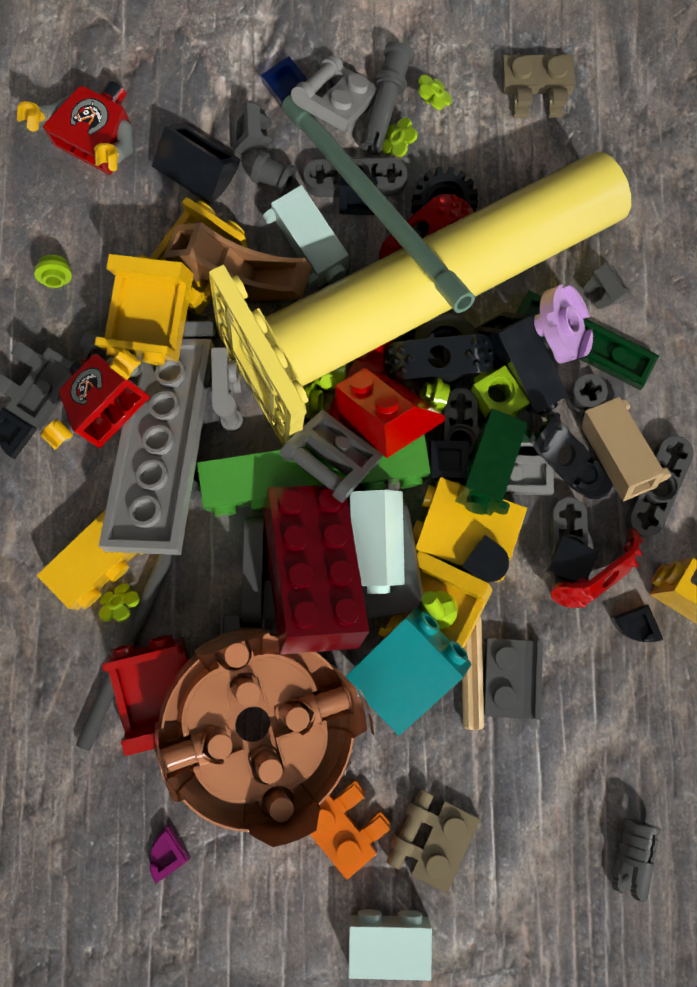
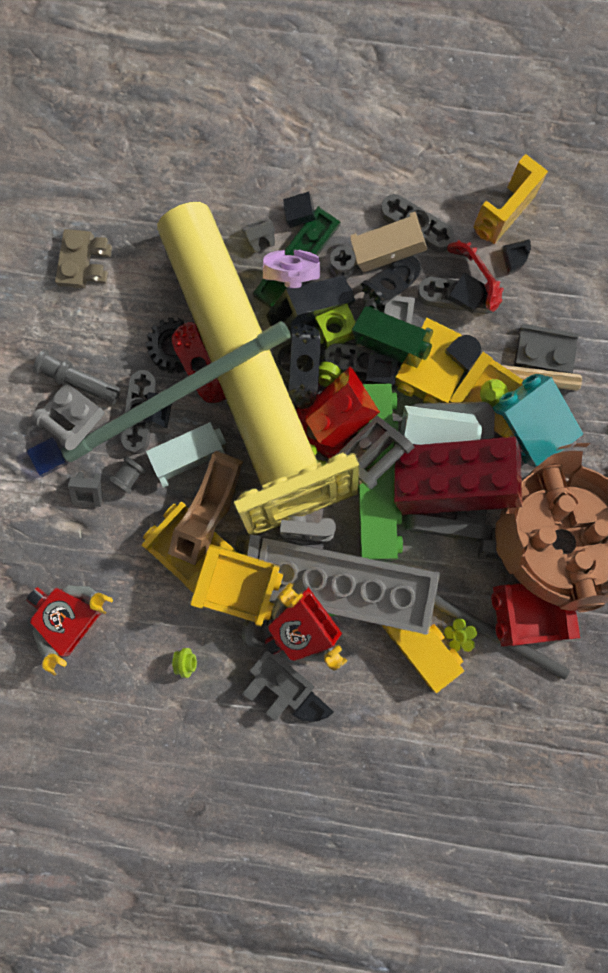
camera: 80 degrees left, 0 degrees up
black brick [152,123,241,204] -> none
lime plant [382,117,418,158] -> none
lime plant [418,75,452,110] -> none
none -> black tile [283,191,316,228]

